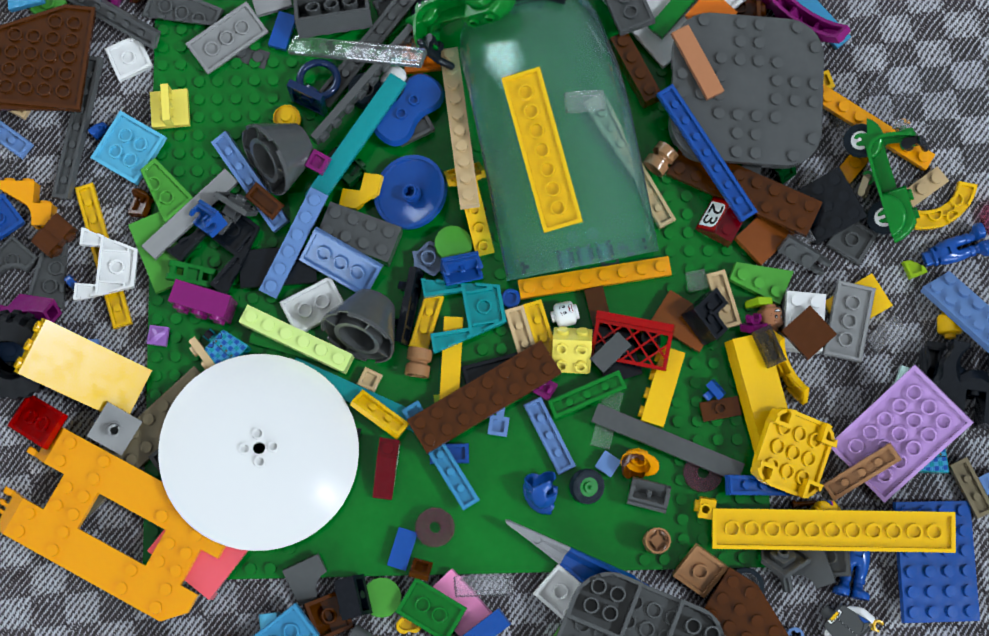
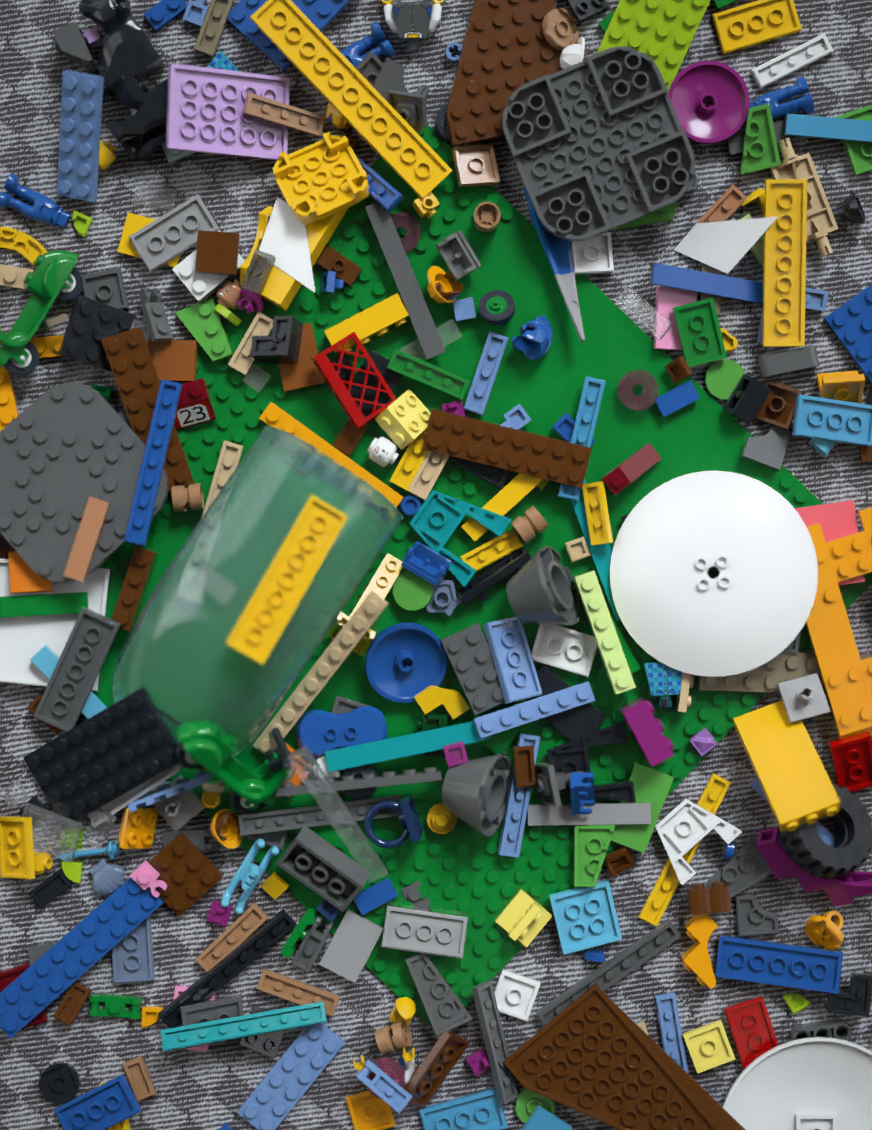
camera: 135 degrees left, 10 degrees up
green plate [165,260,218,290] -> none
dark grey tile [590,332,632,373] -> none
none -> white sticker [258,197,315,292]

